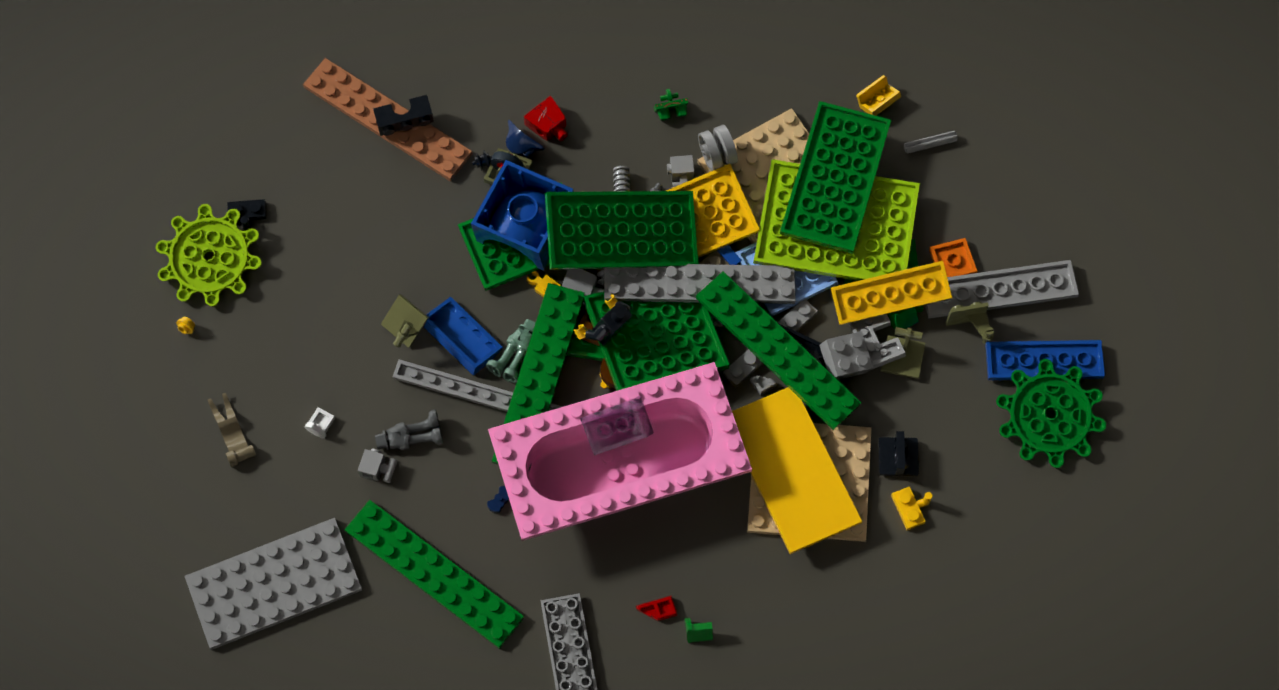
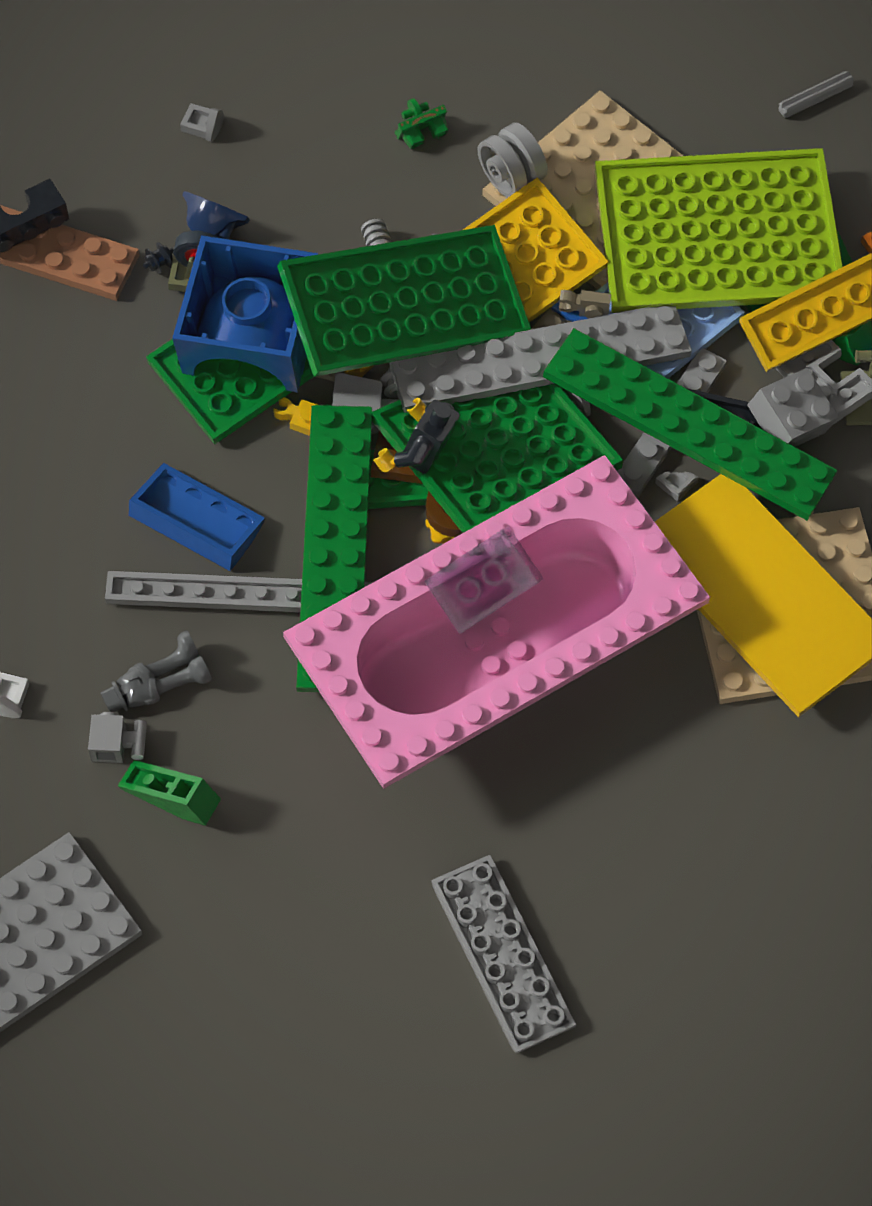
camera: 15 degrees left, 5 degrees down
green plate [344,500,524,649] -> none
olive plate [381,294,429,348] -> none
sand green piece [486,319,535,383] -> none
dark blue piece [487,486,509,513] -> none
red torso [524,96,568,141] -> none
red tile [636,596,677,621] -> none
light grey brick [667,155,694,187] -> none
green tile [684,618,713,643] -> none
green plate [780,101,891,254] -> none
yellow bracket [856,75,901,116] -> none
none -> green slope [118,760,221,826]
none -> light grey tile [180,103,224,142]
none -> dark tan plate [559,290,611,318]

